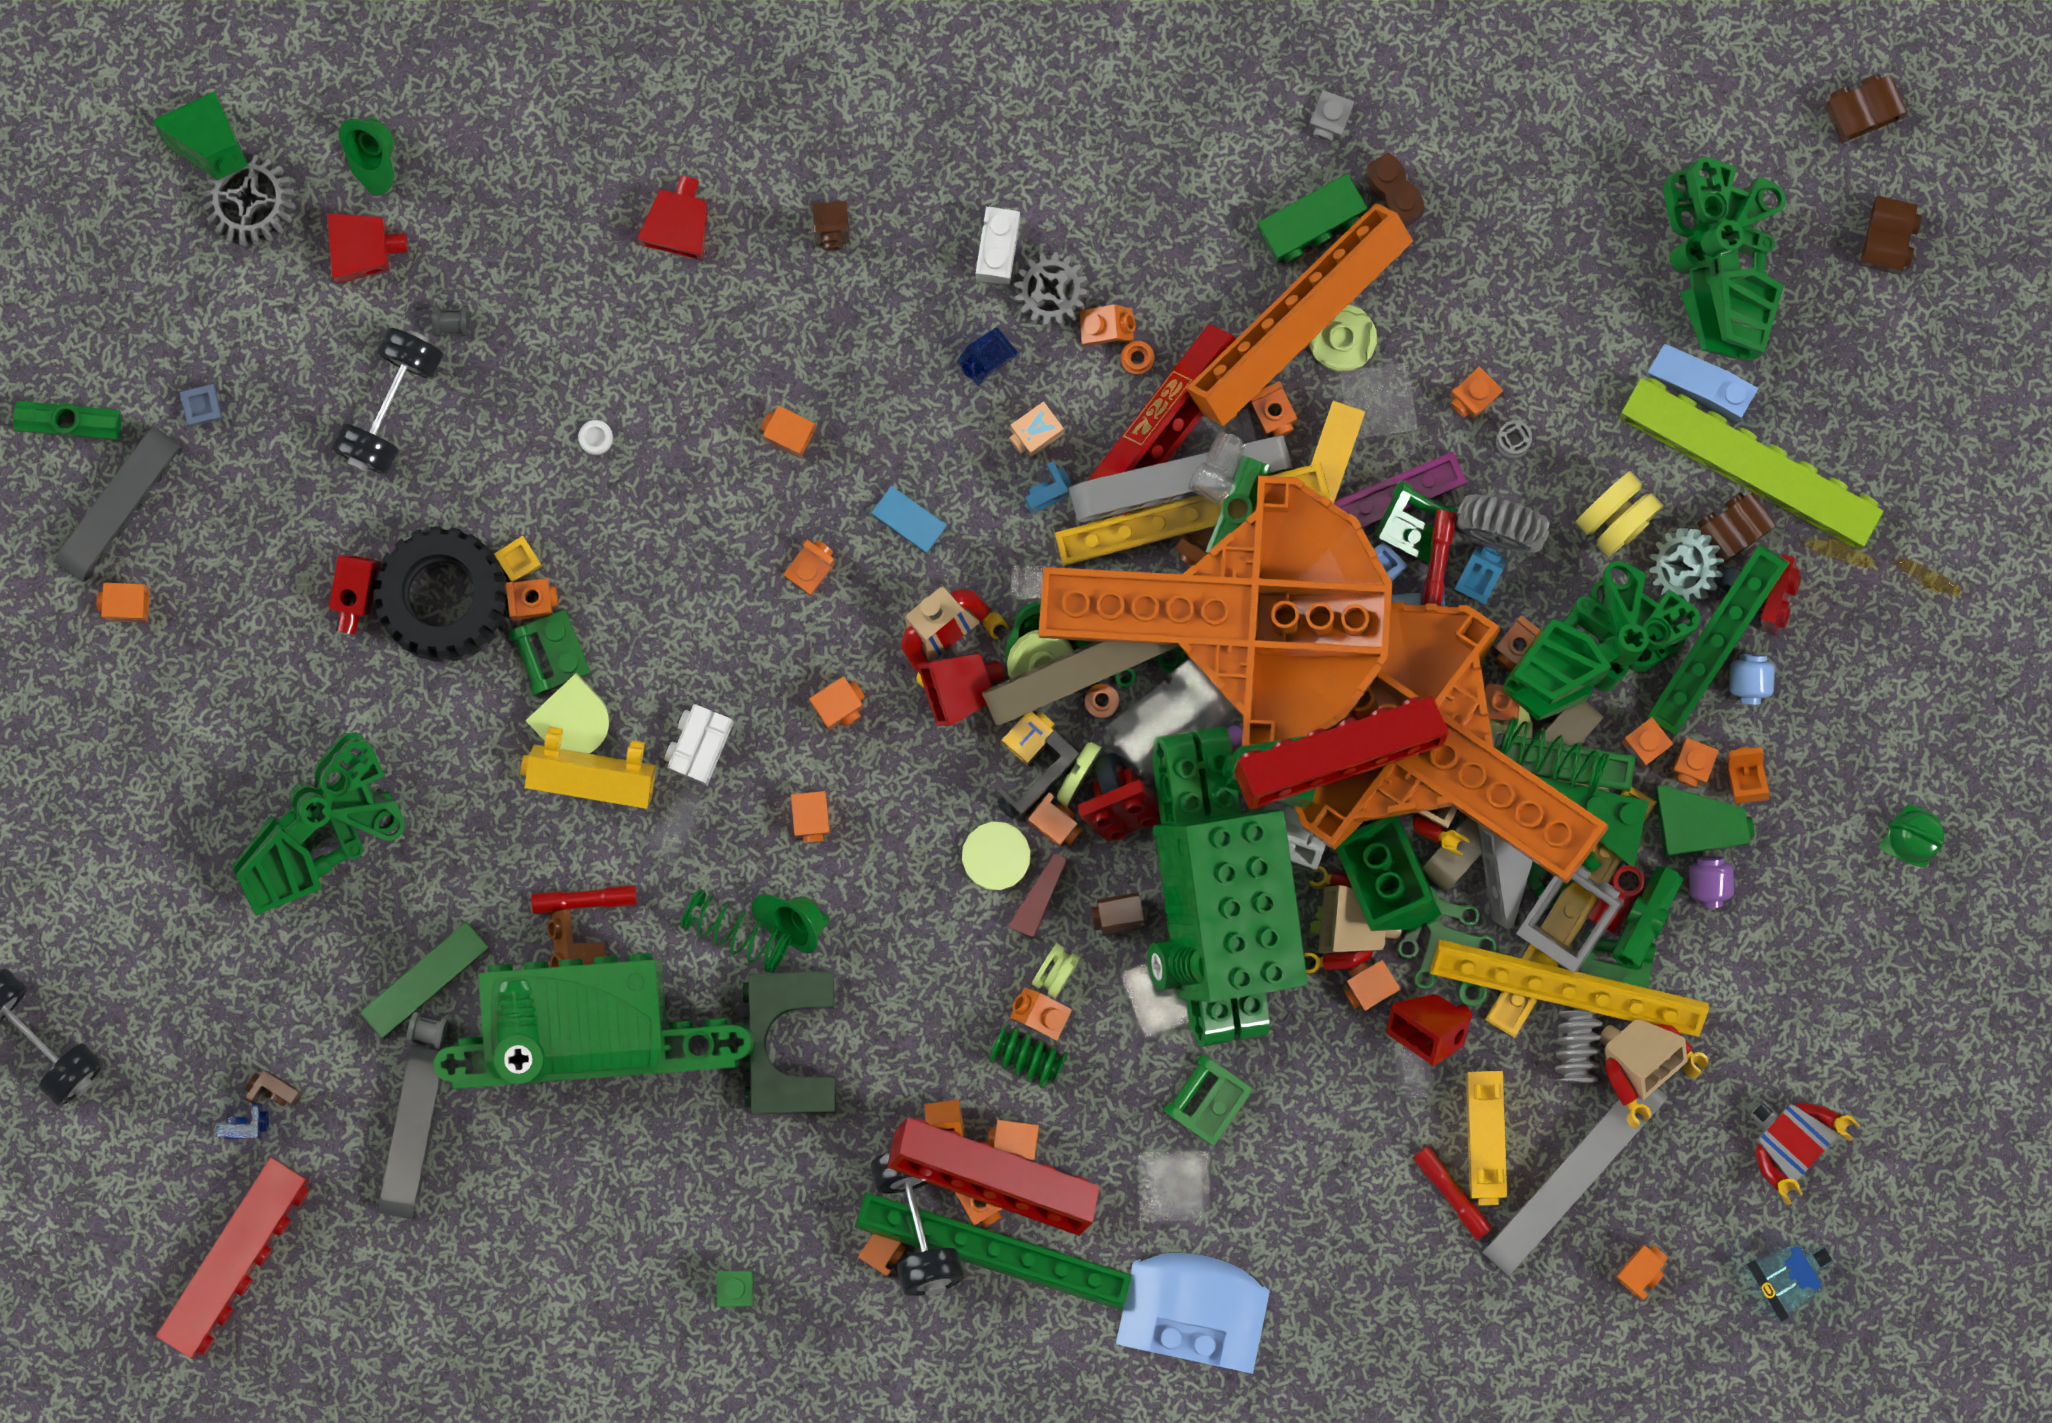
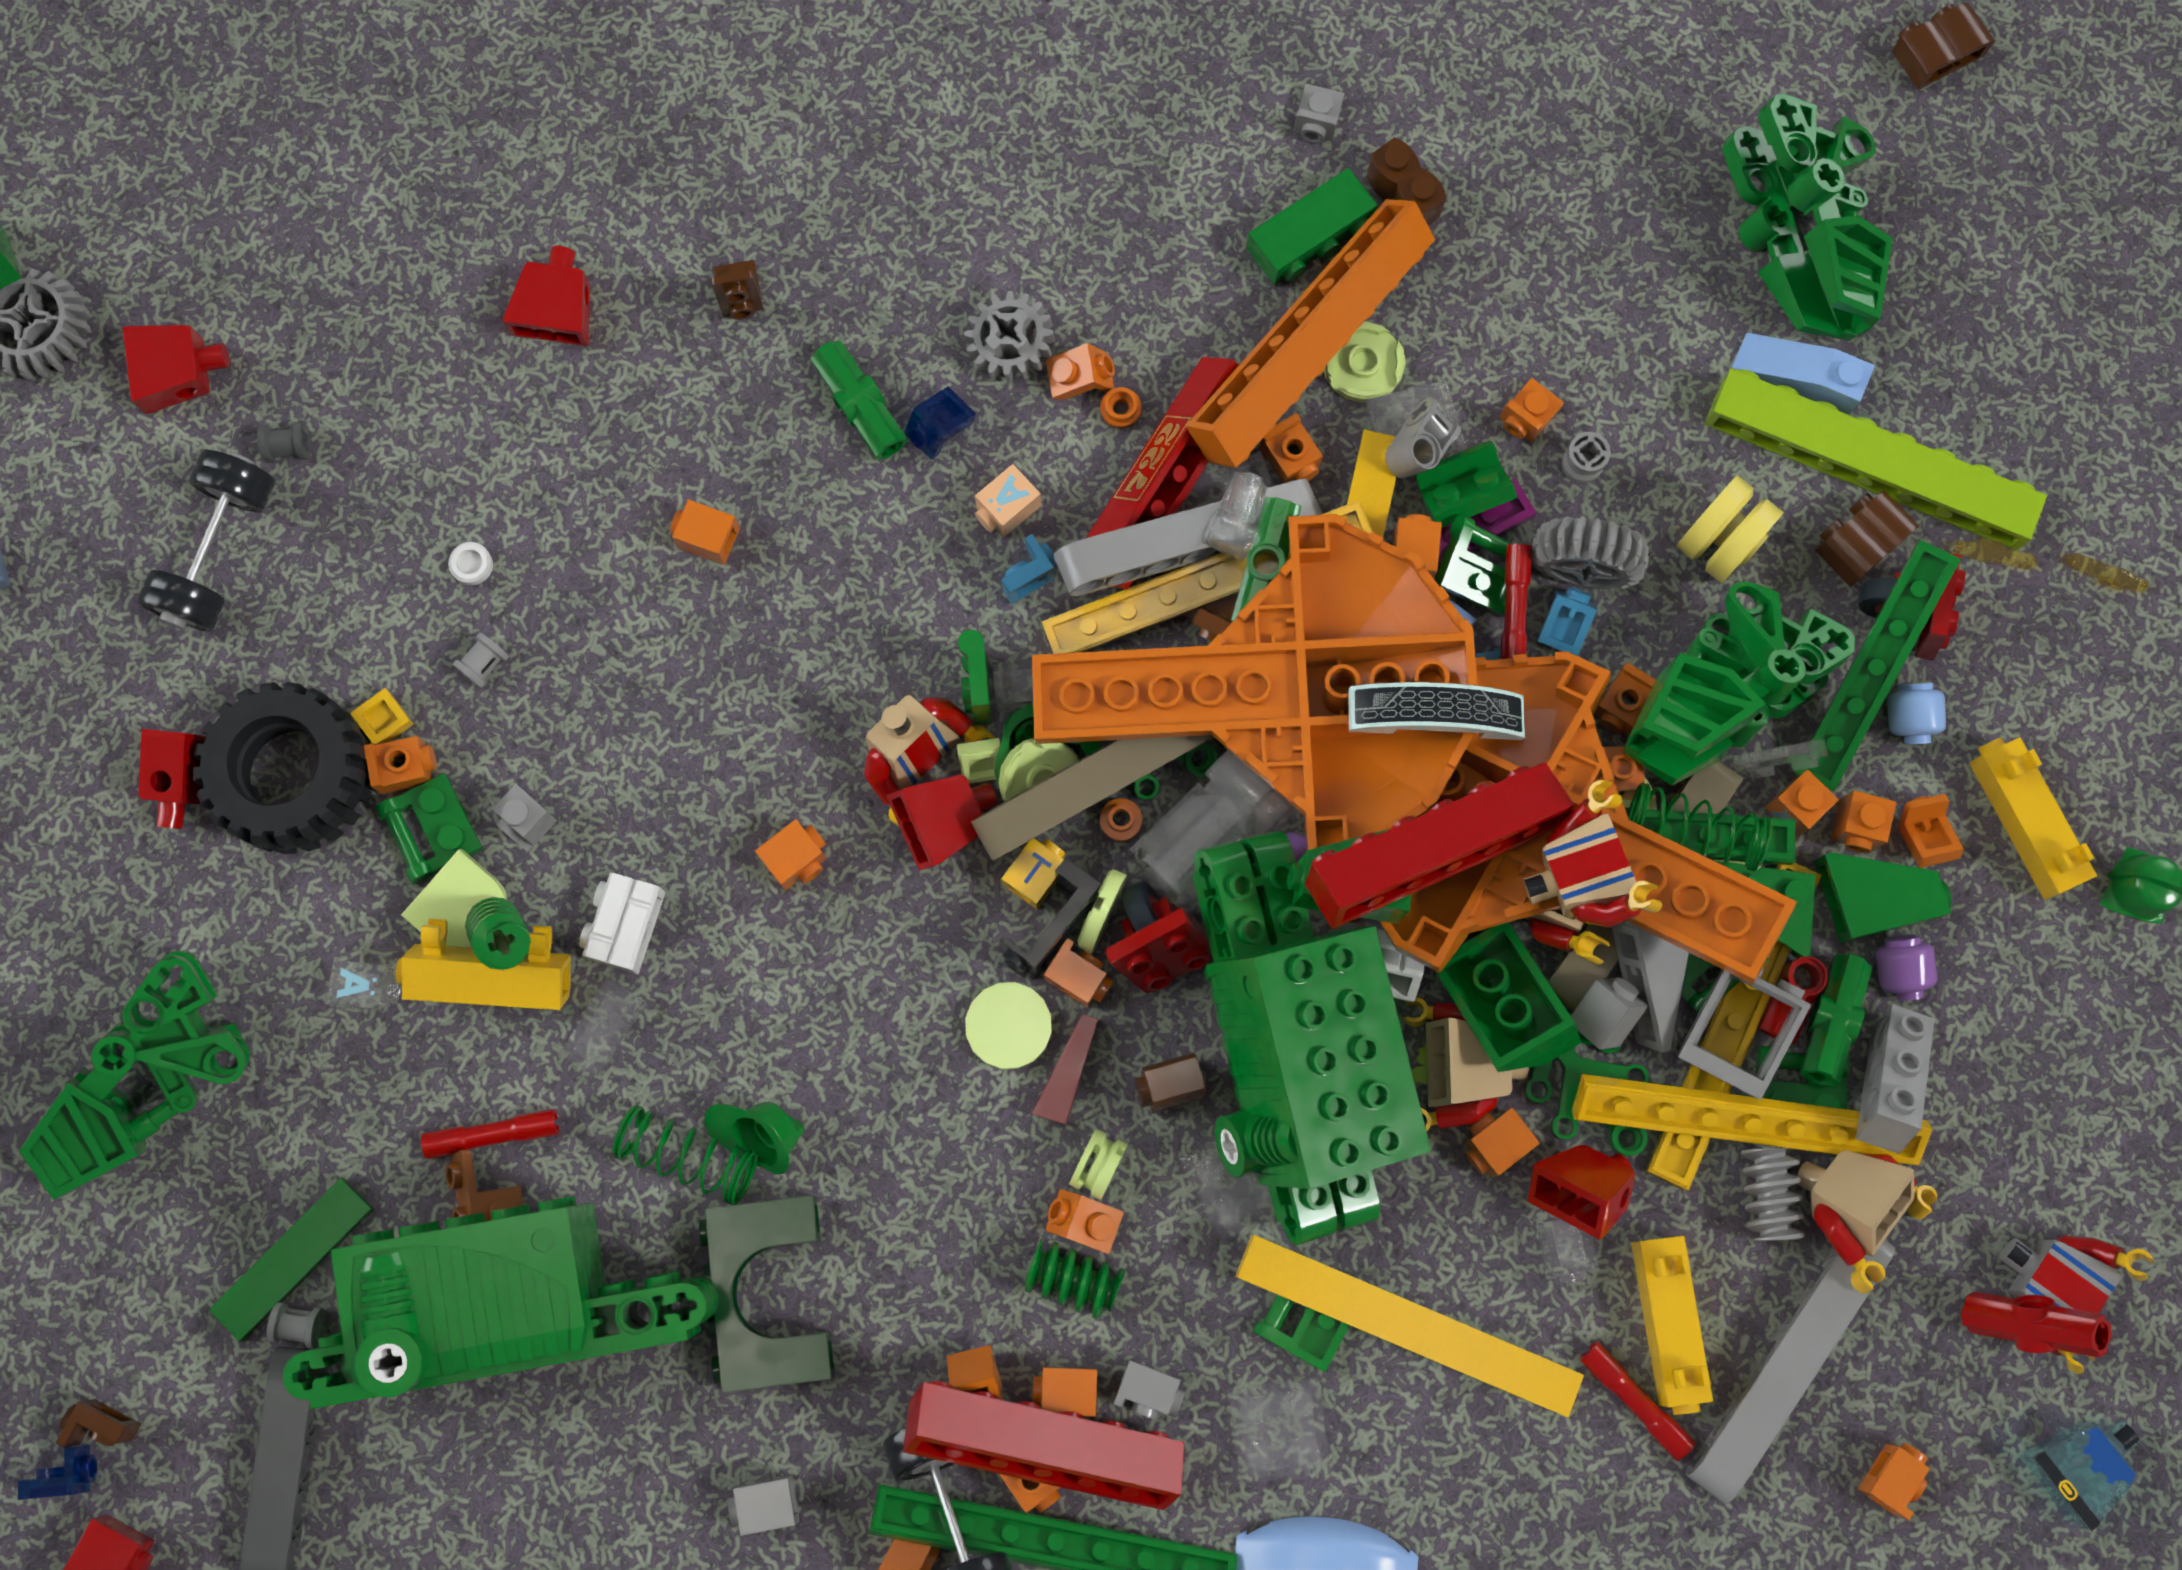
camera: 10 degrees left, 5 degrees down
green piece [339,116,395,195] -> none
orange bracket [783,539,836,596] -> none
orange brick [791,791,831,844] -> none
dark azure tile [871,486,947,554] -> none
white brick [976,207,1020,286] -> none
light aqua gear [1649,528,1724,603] -> none
reddish brown brick [1859,196,1922,275] -> none
none -> clear brick [326,960,401,1013]
none -> light grey bush [452,632,510,689]
none -> green piece [465,897,531,970]
none -> light grey brick [492,784,557,852]
none -> light grey brick [728,1475,800,1536]
none -> green piece [810,340,908,461]
none -> yellowish green tile [957,738,1000,784]
none -> green plate [958,630,992,725]
none -> light grey brick [1113,1359,1185,1420]
none -> yellow tile [1235,1234,1584,1418]
none -> slope [1348,682,1525,740]
none -> light grey piece [1385,397,1461,479]
none -> orange brick [1392,514,1442,579]
none -> green bracket [1415,441,1517,528]
none -> torso [1523,780,1662,928]
none -> light grey brick [1571,977,1648,1050]
none -> clear wing [1732,739,1828,779]
none -> light grey brick [1856,1004,1935,1154]
none -> red piece [1961,1291,2112,1358]
none -> yellow brick [1969,737,2097,900]

